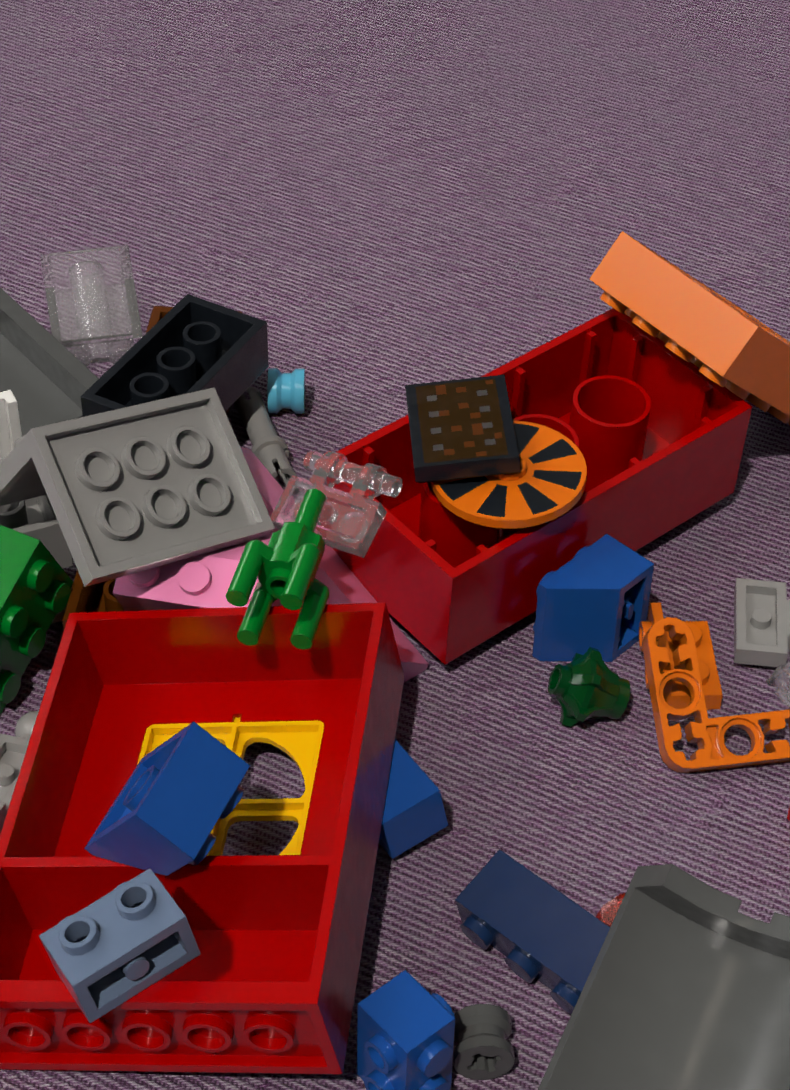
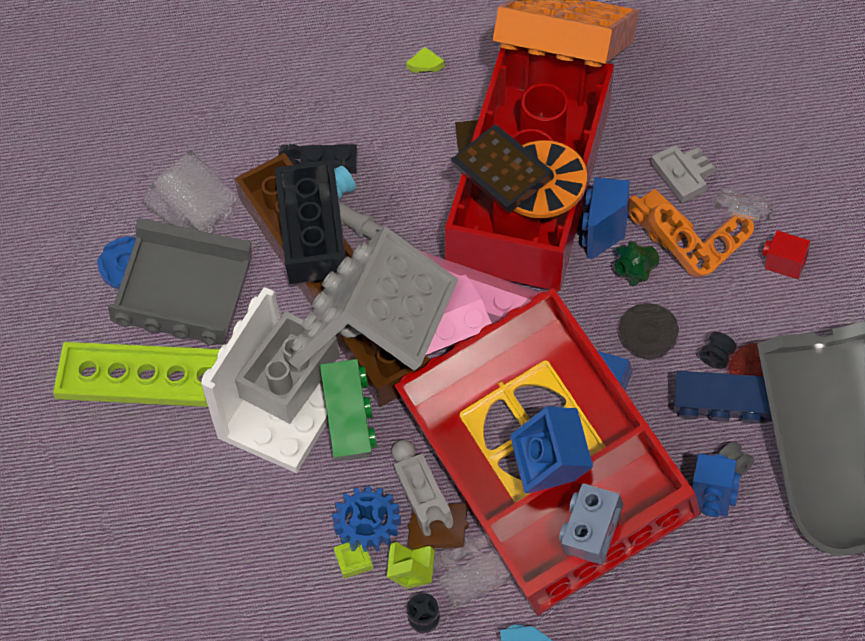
camera: 30 degrees left, 15 degrees up
green plant [226,489,329,650] -> none
clear plate [270,450,402,558] -> none
none -> black hinge [278,144,358,174]
none -> lime tile [406,47,445,73]
none -> clear smoke tile [619,303,679,360]
none -> black wheel [699,331,737,369]

